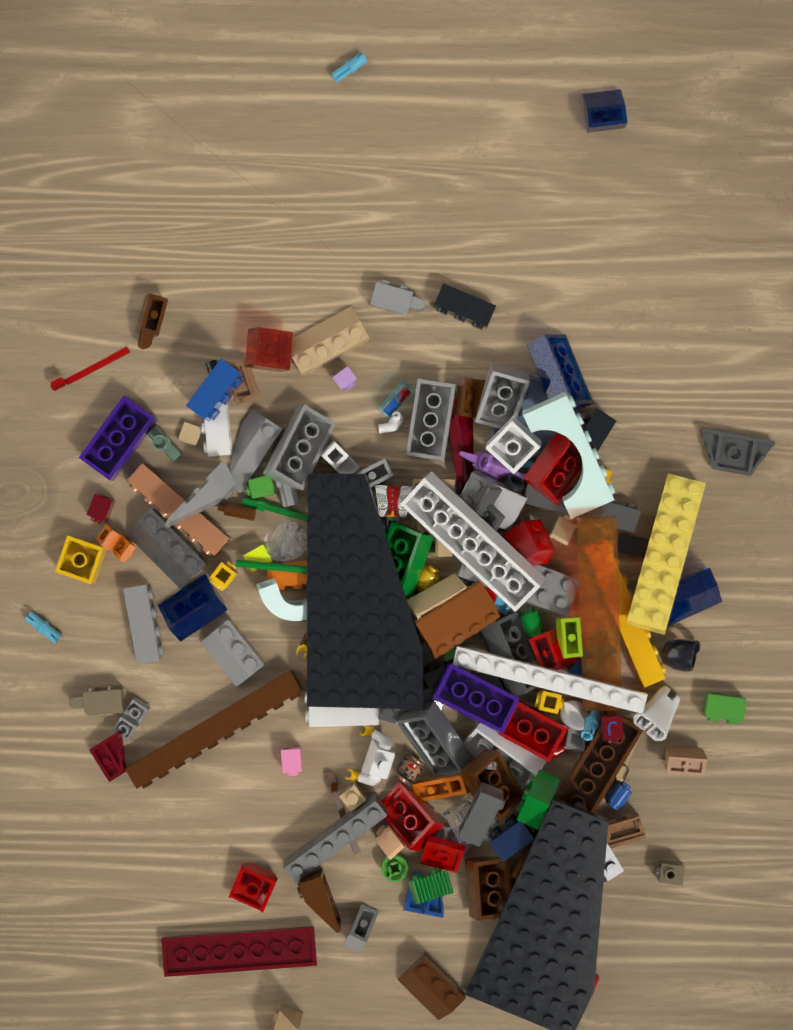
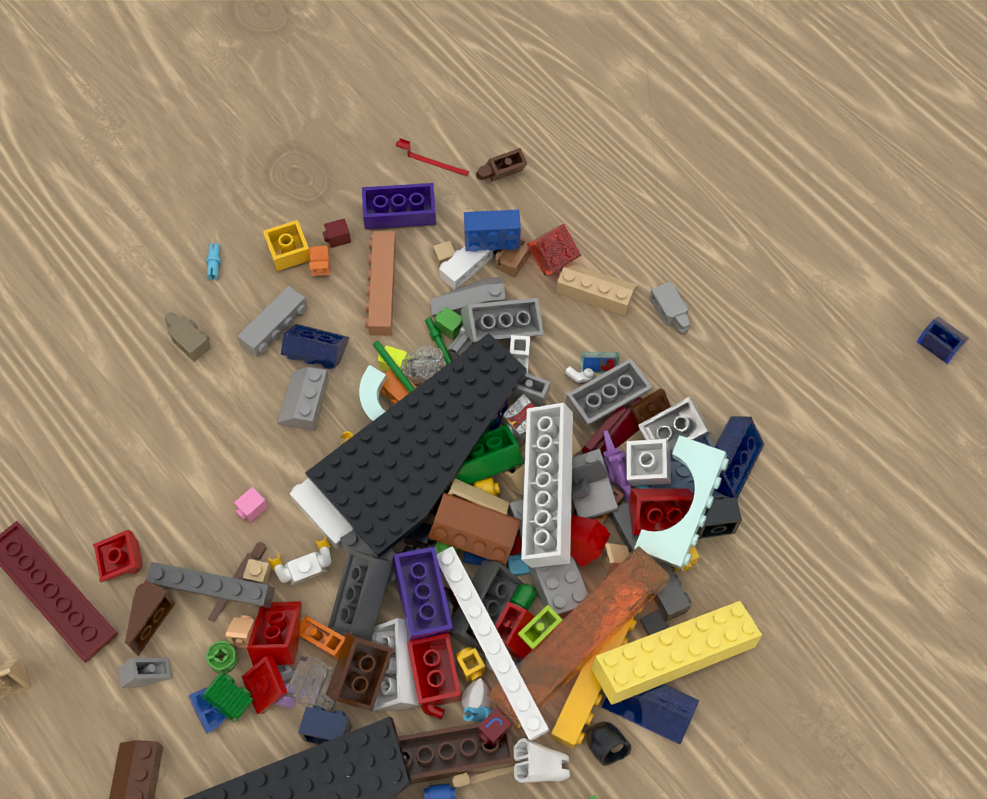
camera: 45 degrees right, 25 degrees down
dark red wing [89,731,126,782] -> none
light grey slope [112,697,151,741] -> none
reddish brown brick [125,670,303,789] -> none
flat silver slope [127,509,208,590] -> none
sand green bar [147,426,183,463] -> none
light grey wedge [164,462,236,528] -> none
yellow brick [210,561,239,591] -> none
reddish brown cylinder [217,502,257,521] -> none
medium azure axle [331,52,368,82] -> none
lavender plate [332,366,357,391] -> none
head [395,754,424,784] -> none
black brick [434,283,496,330] -> none
dark grey brick [458,782,505,847] -> none
reddish brown slope [465,856,512,921] -> none
black tile [504,475,525,492] -> none
green brick [517,770,560,830] -> none
light grey plate [564,728,586,753] -> none
dark grey wing [701,428,775,476] -> none

